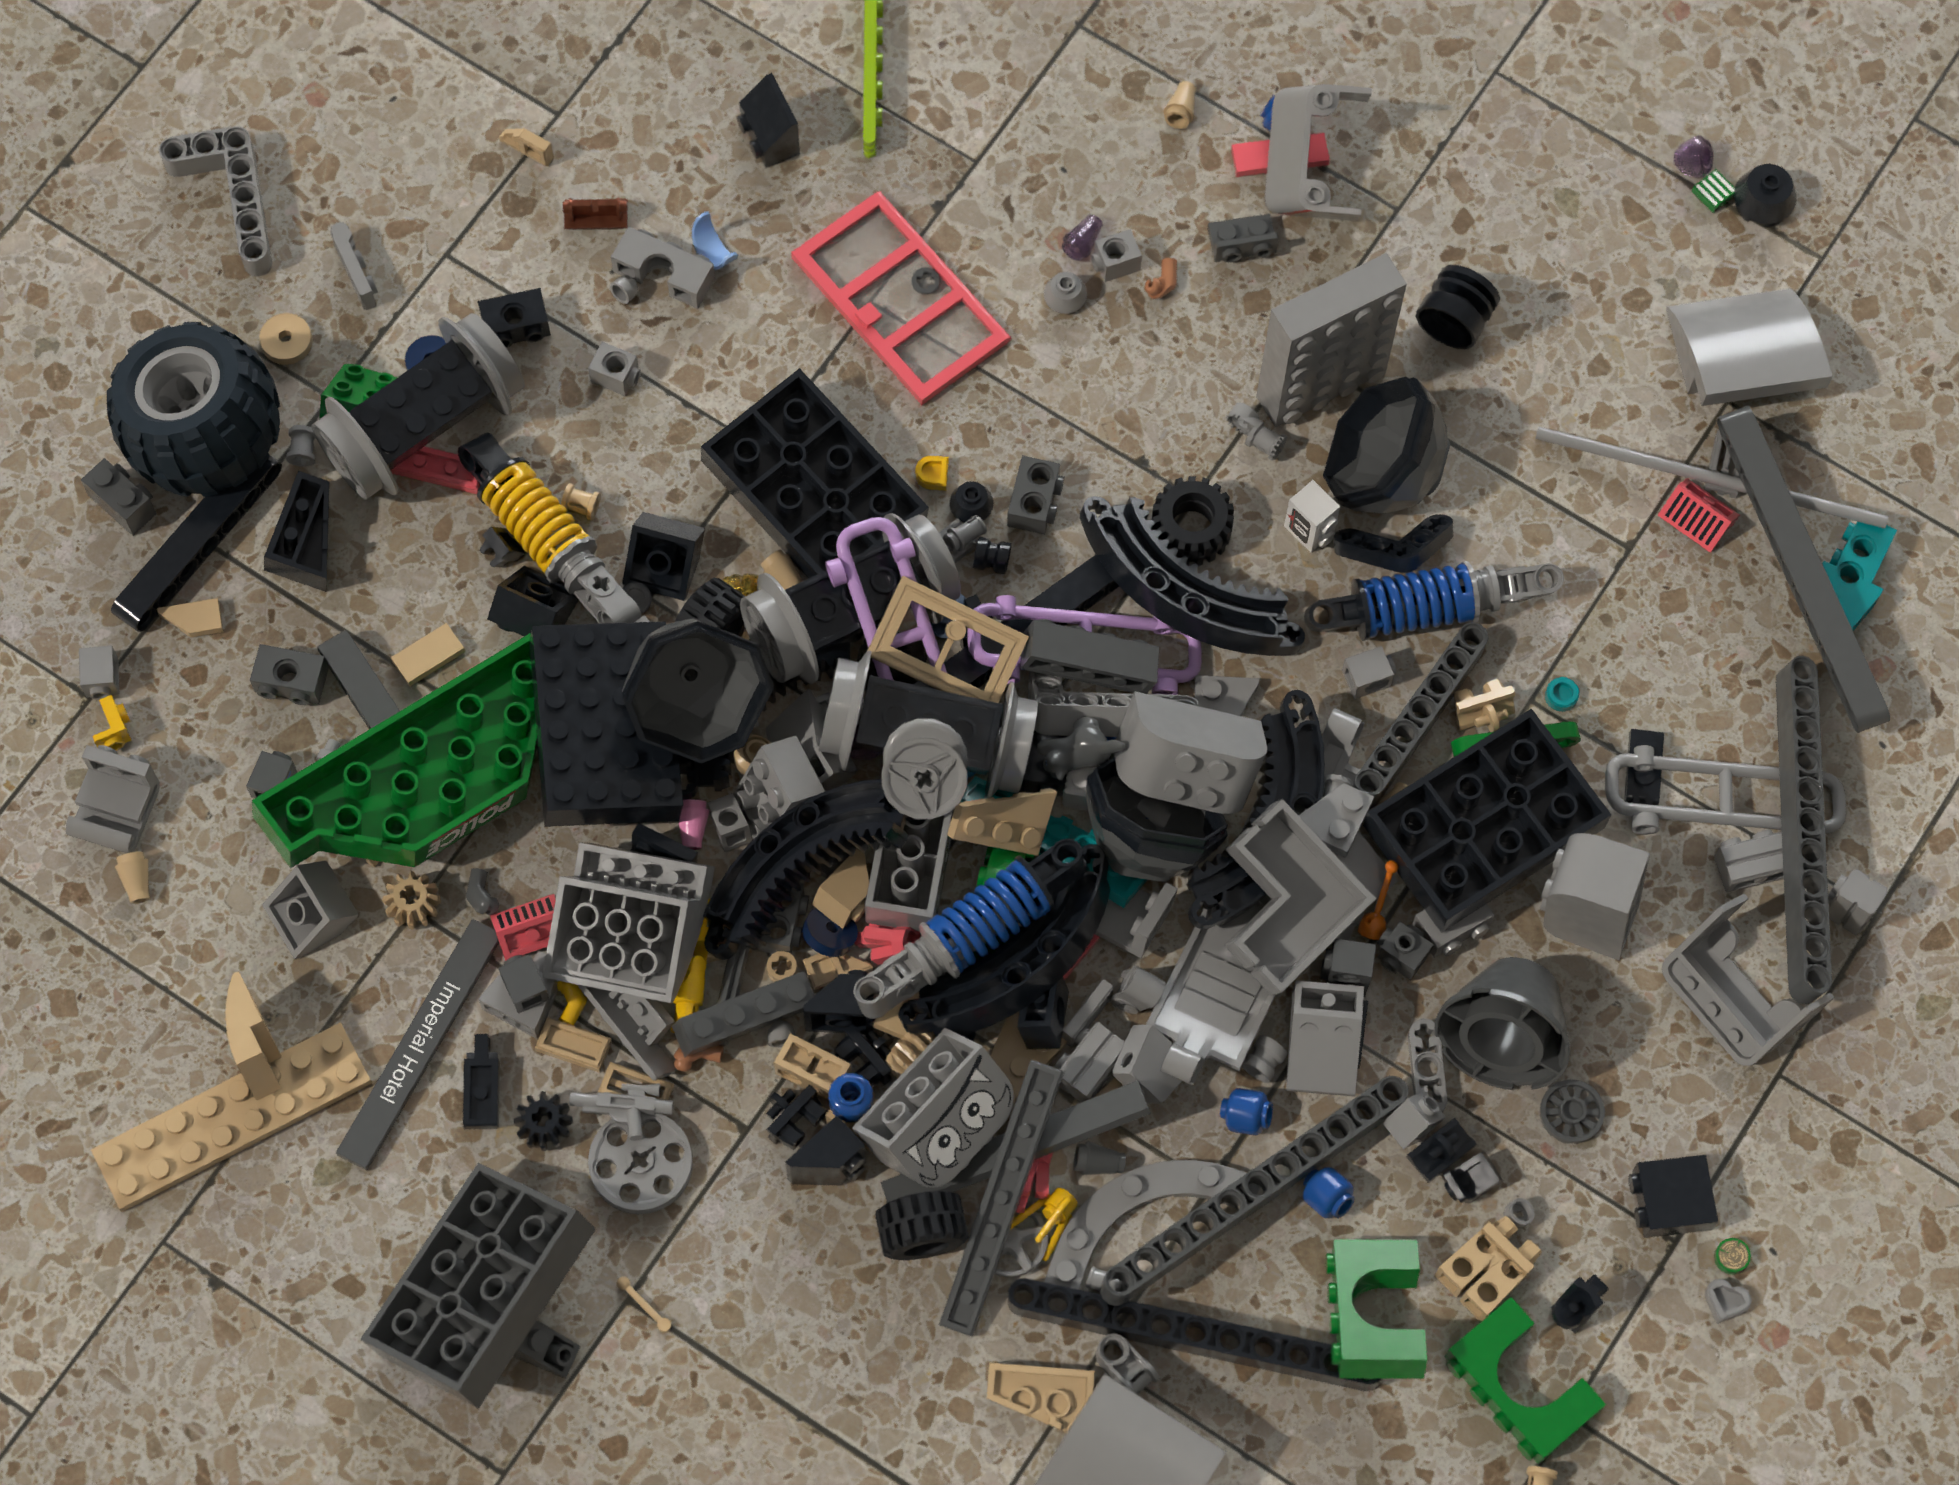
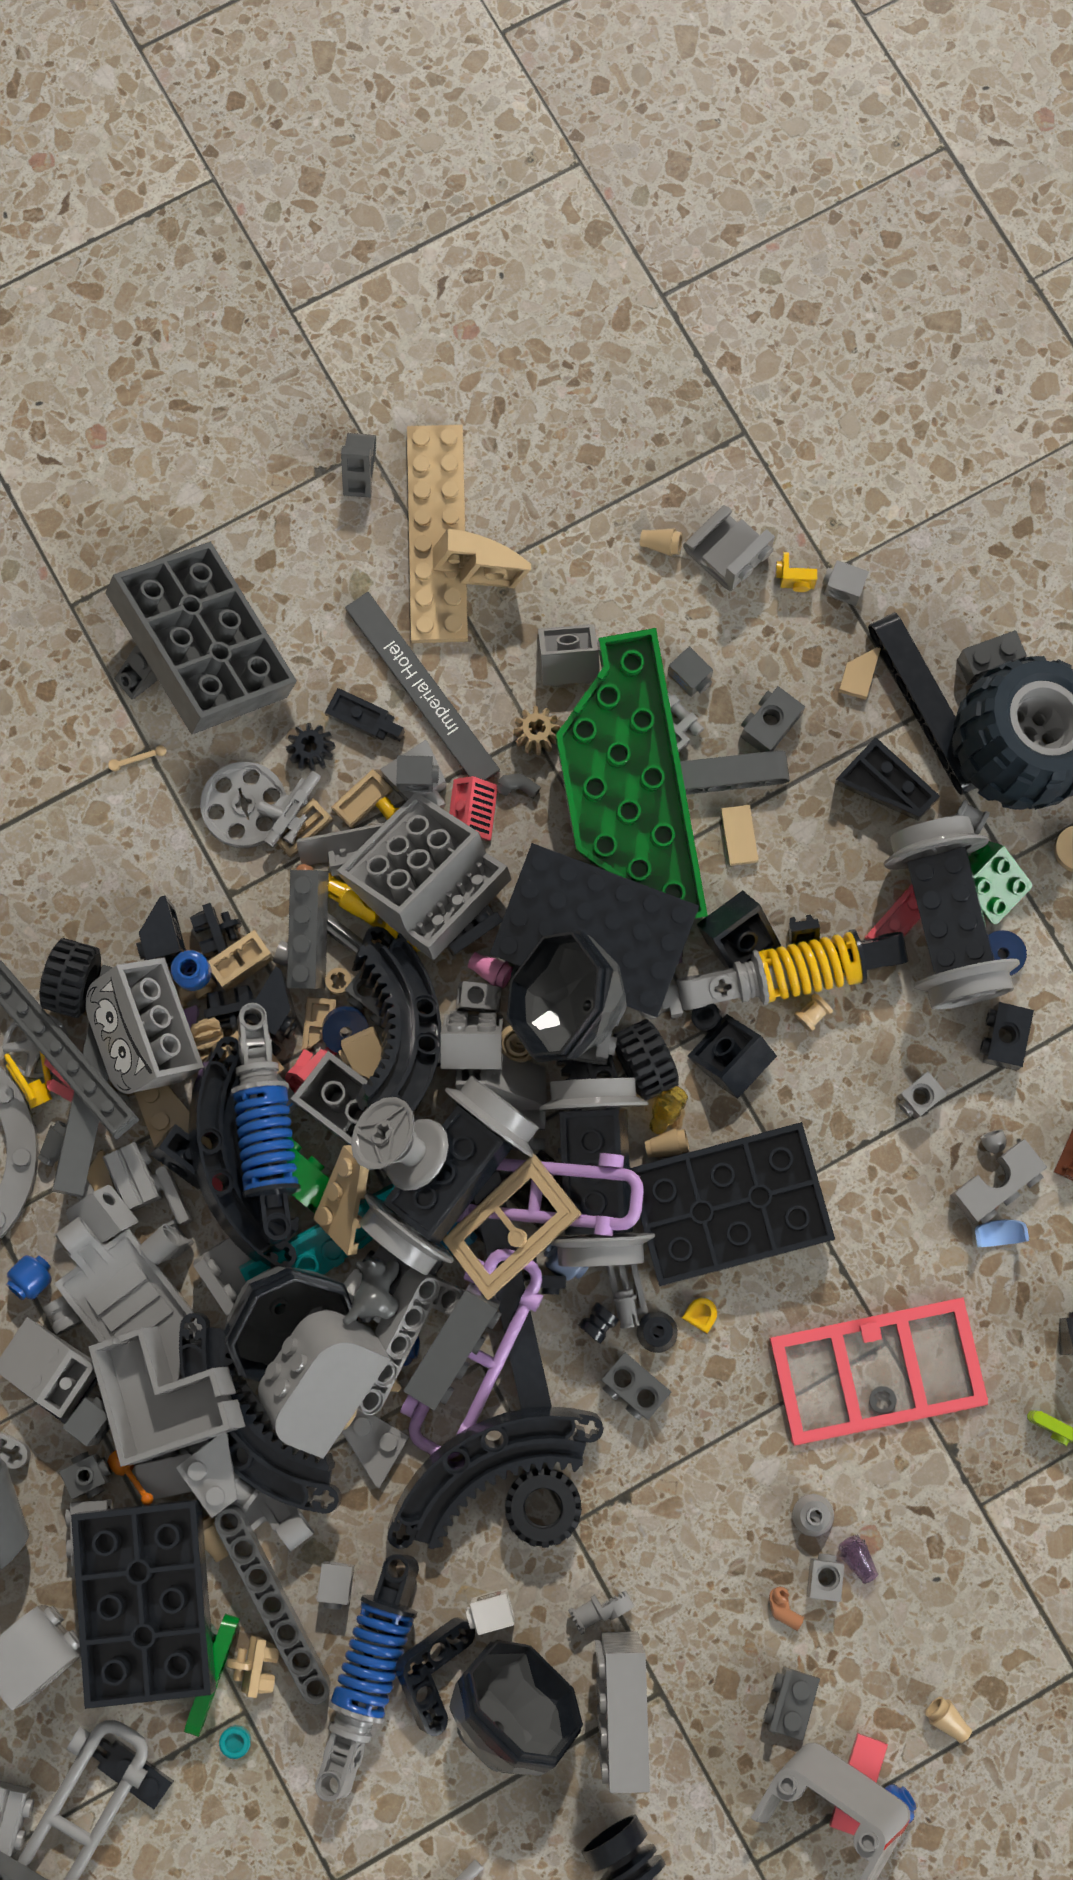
camera: 120 degrees right, 10 degrees up
none -> dark grey tile [341,433,376,498]

